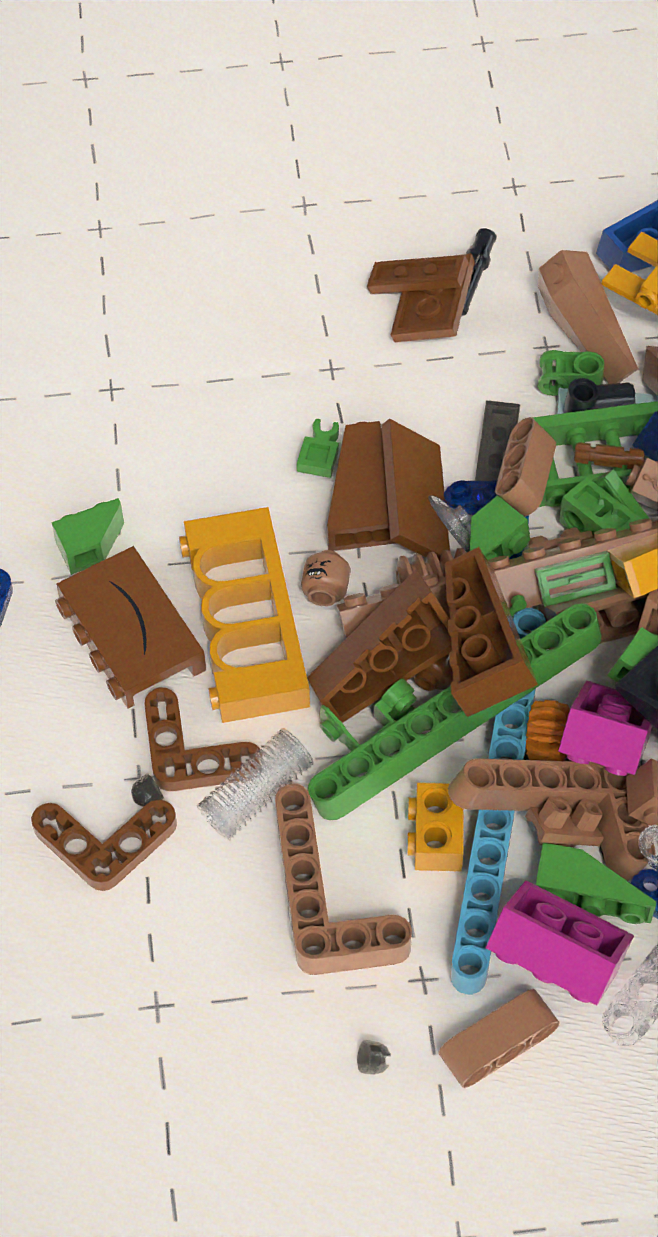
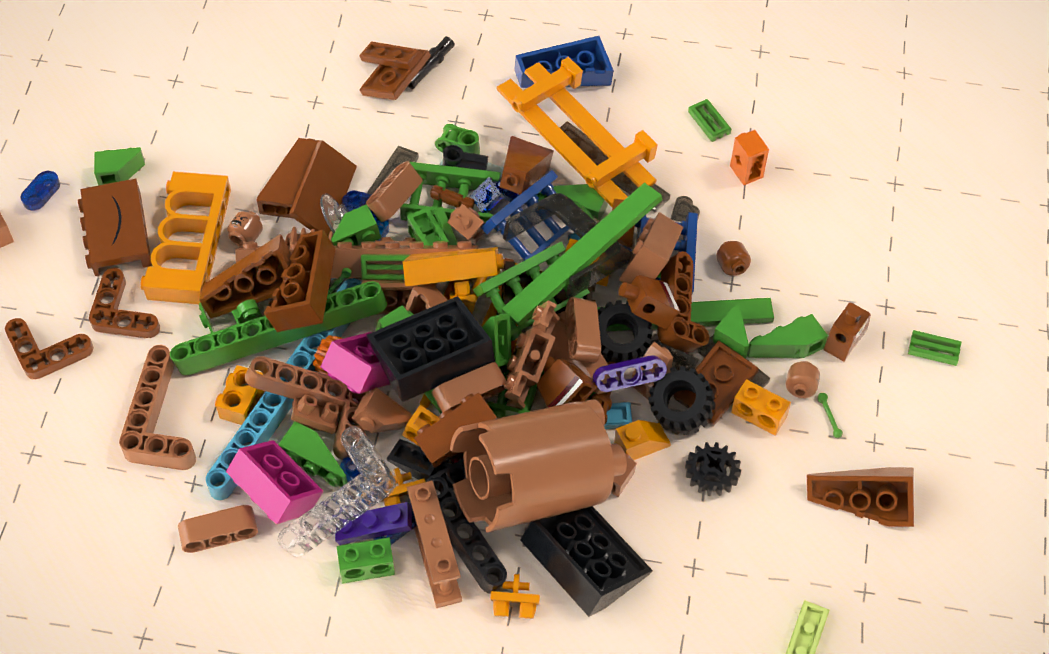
camera: 15 degrees right, 0 degrees up
clear smoke hinge [131,773,164,807] -> none
clear piece [197,728,314,840] -> none
bright green plate [297,419,339,478] -> none
clear smoke hinge [357,1040,391,1075] -> none
nougat wedge [538,250,638,384] -> none

